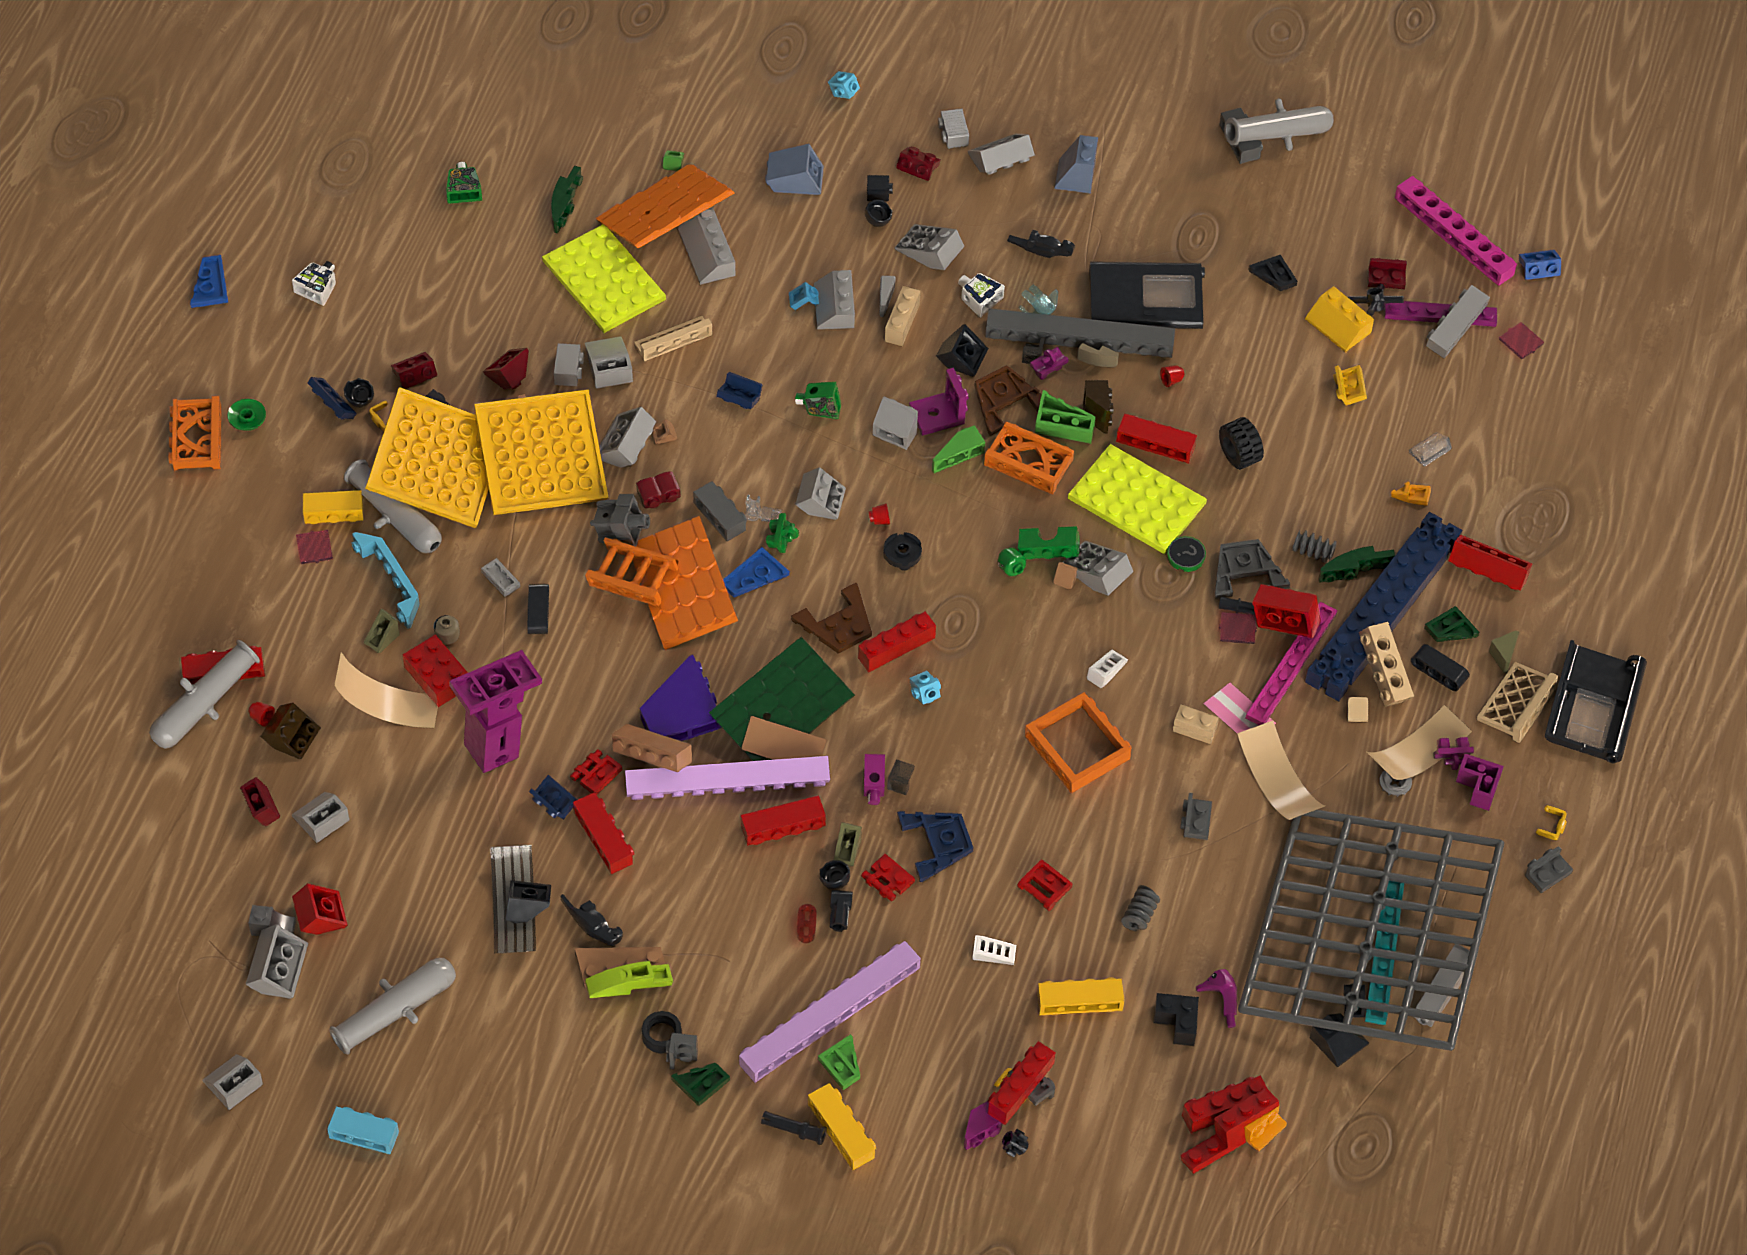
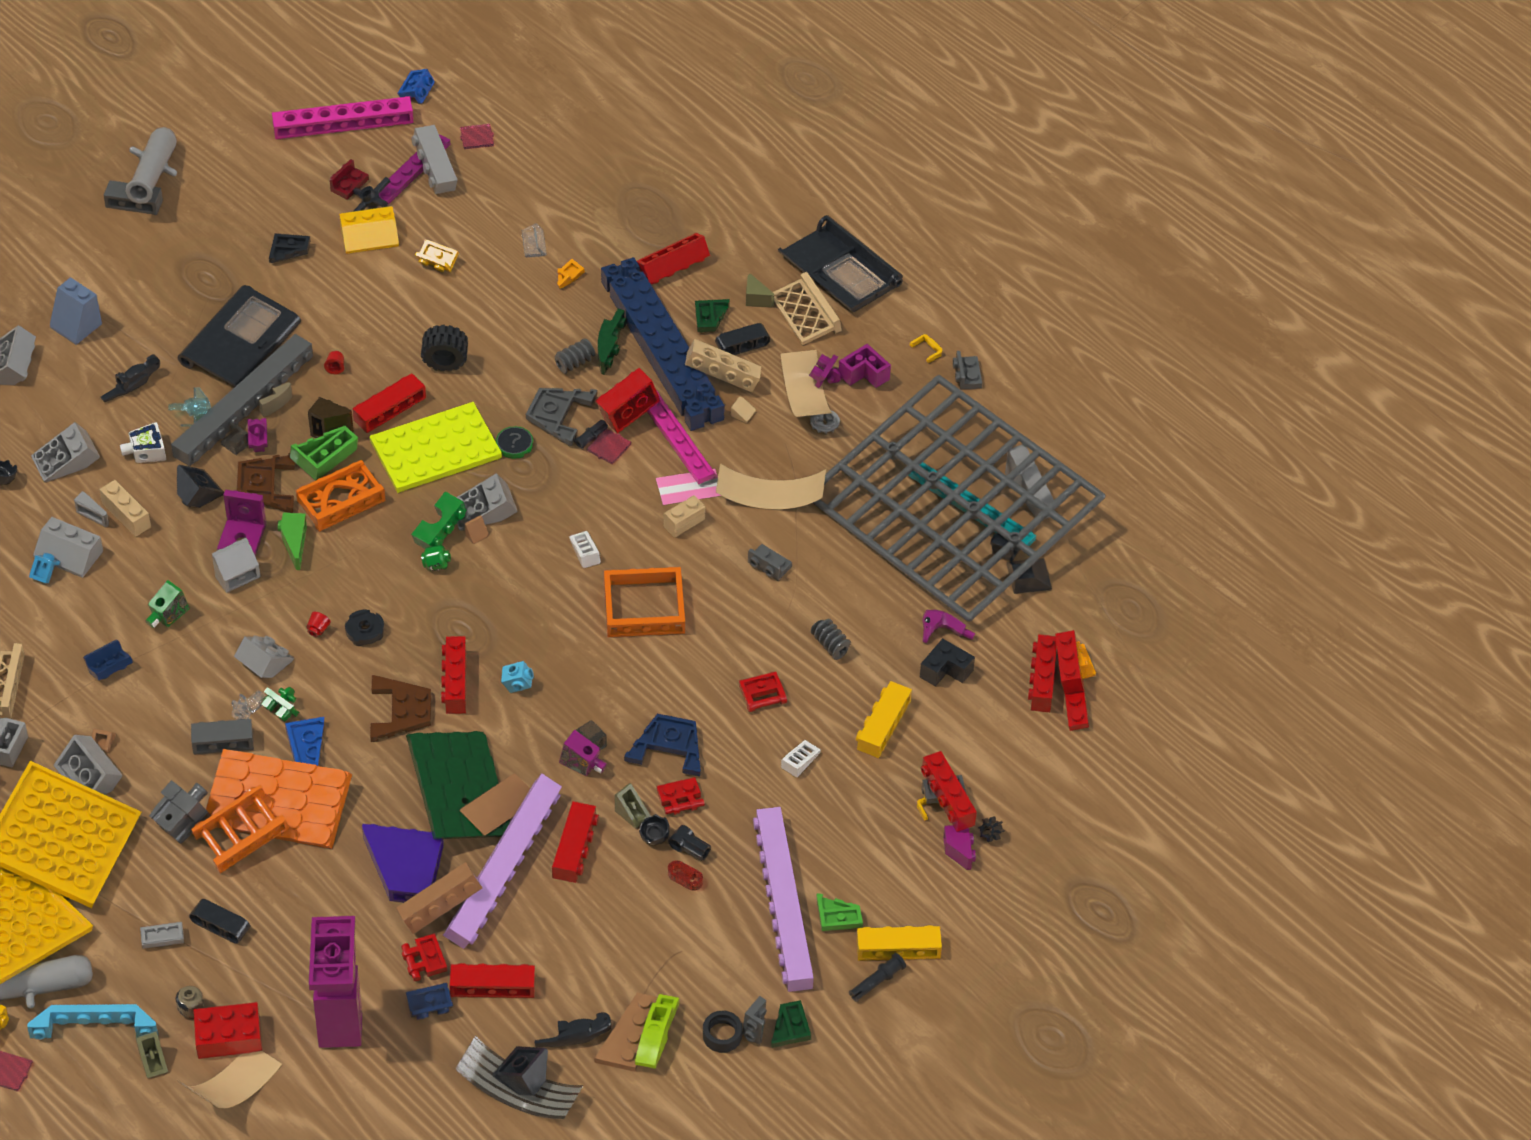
camera: 60 degrees left, 5 degrees down
dark red brick [636,471,681,509] -> none

